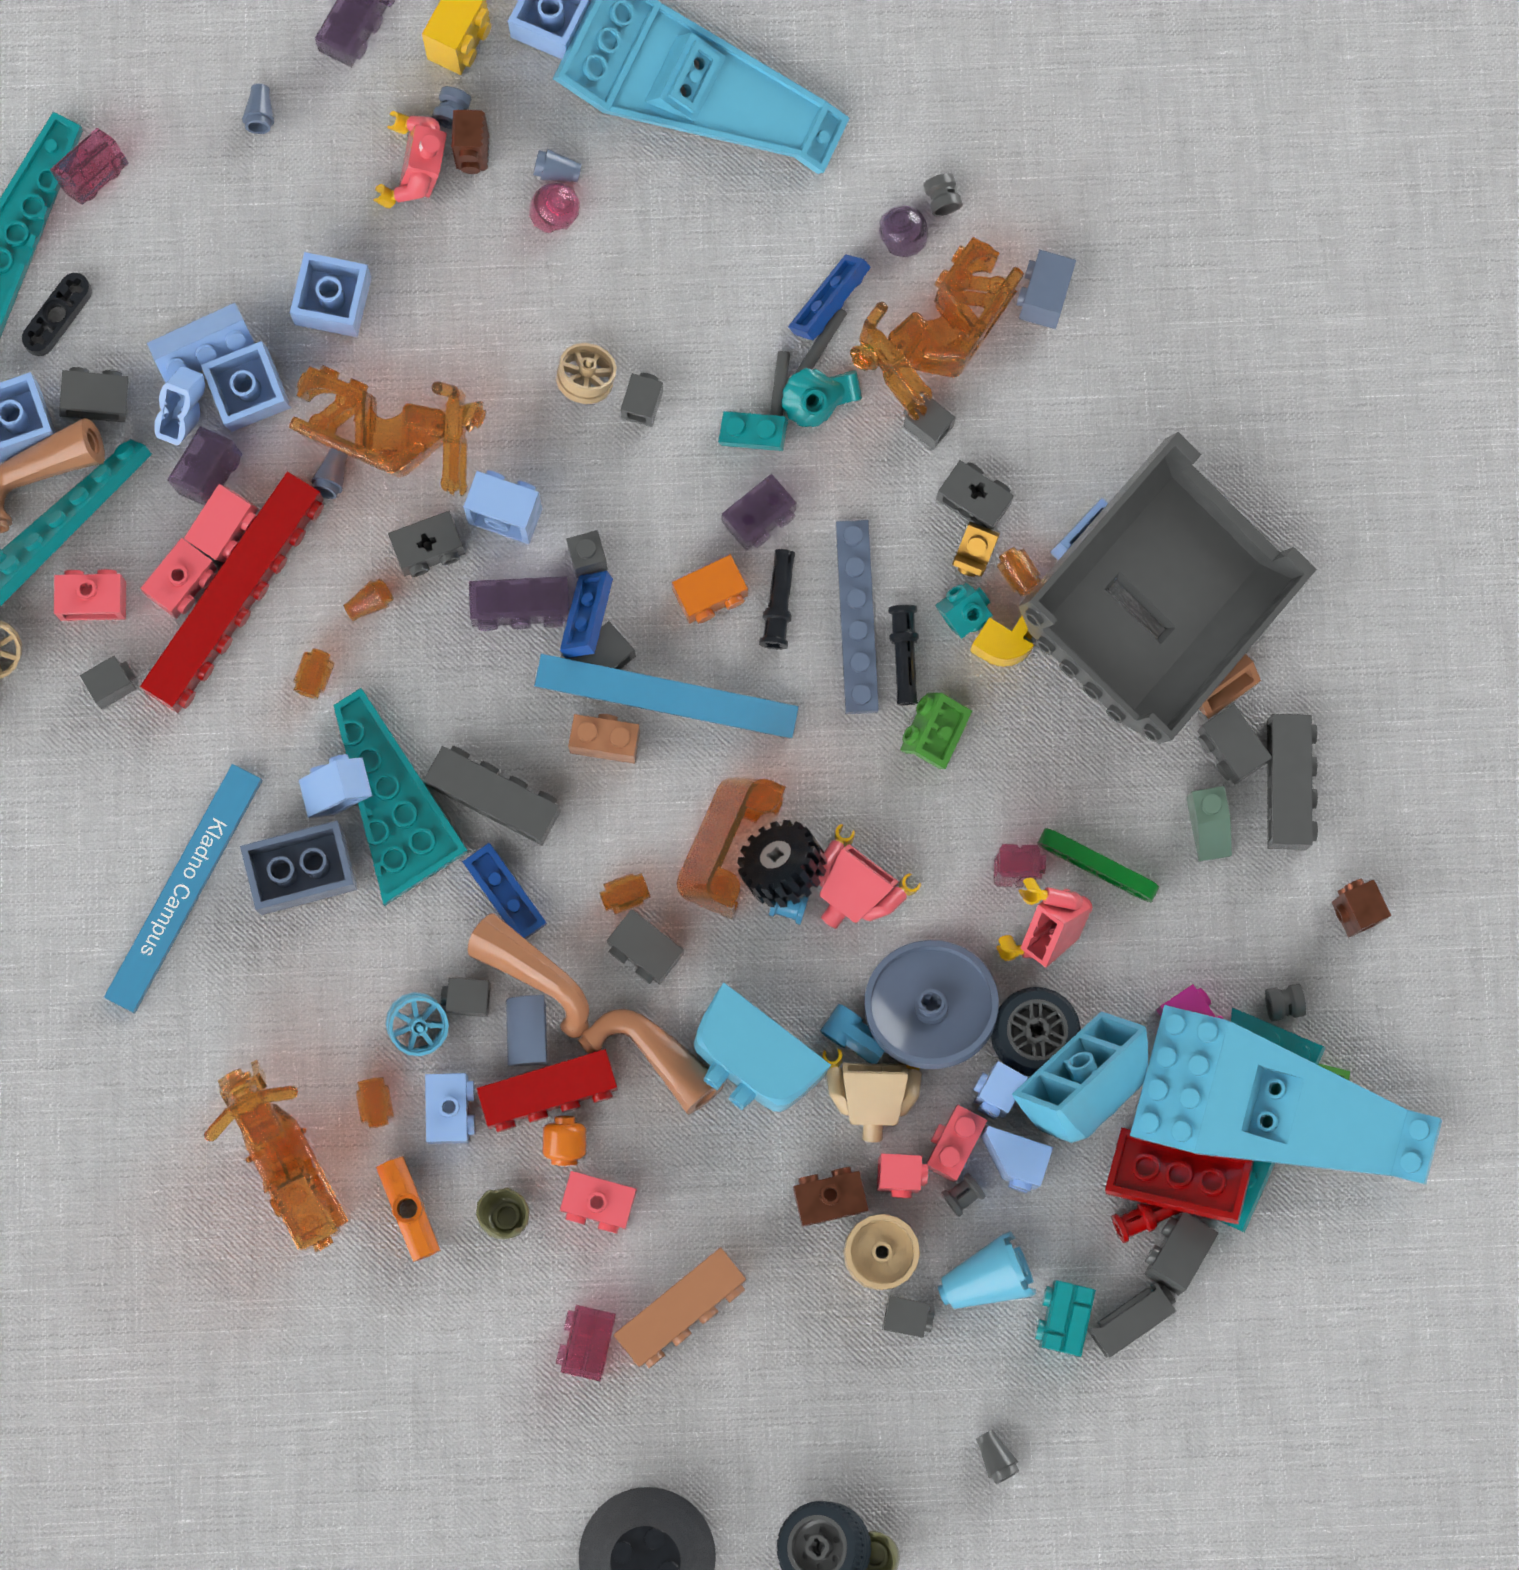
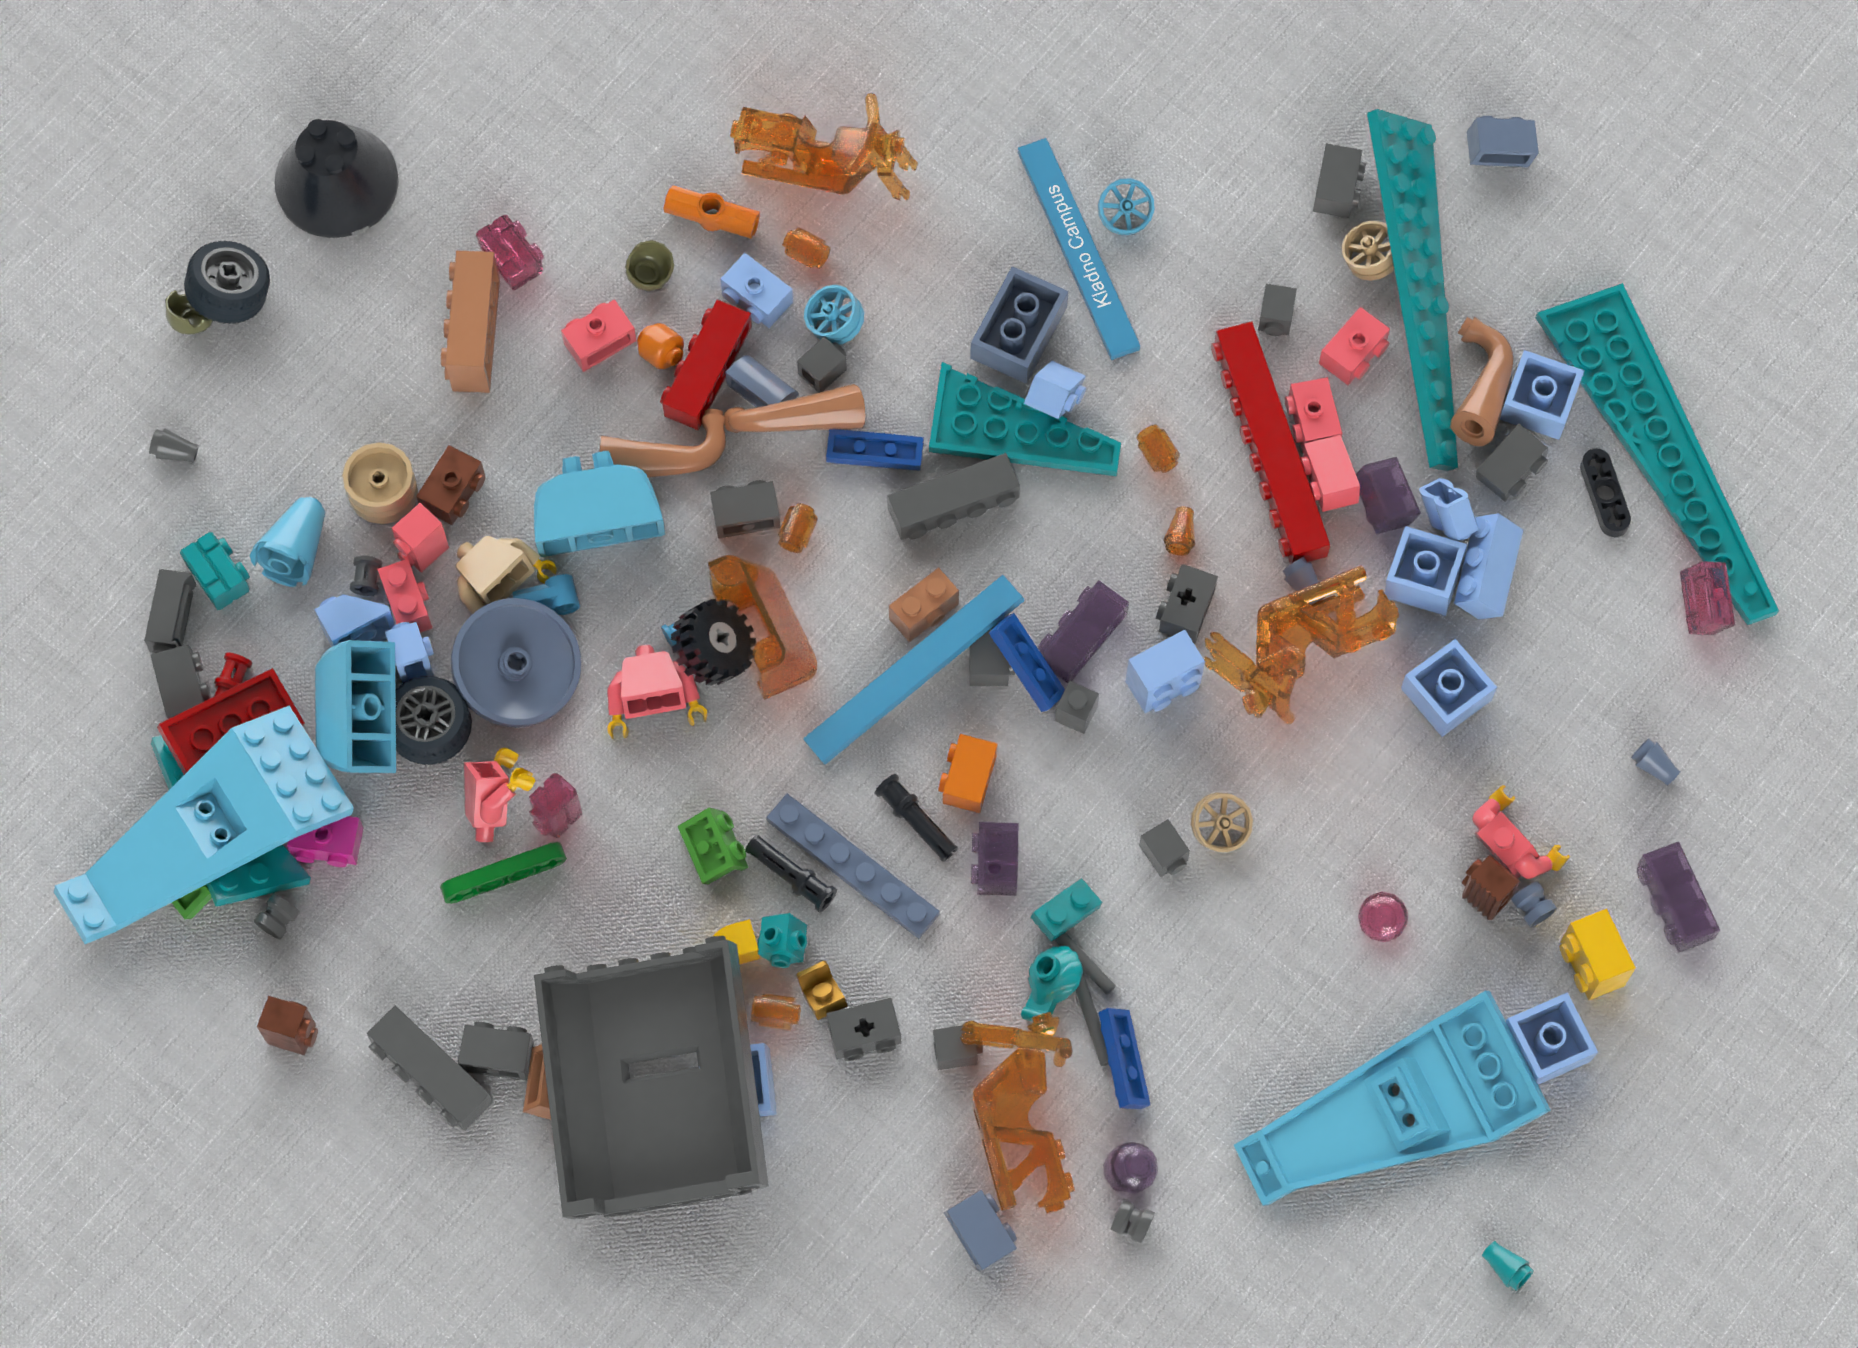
camera: 135 degrees right, 10 degrees down
sand blue cone [533,149,582,182] -> none
dark grey brick [882,1296,934,1338] -> none
sand green slope [1186,786,1232,862] -> none
none -> medium azure wheel [1098,178,1155,236]

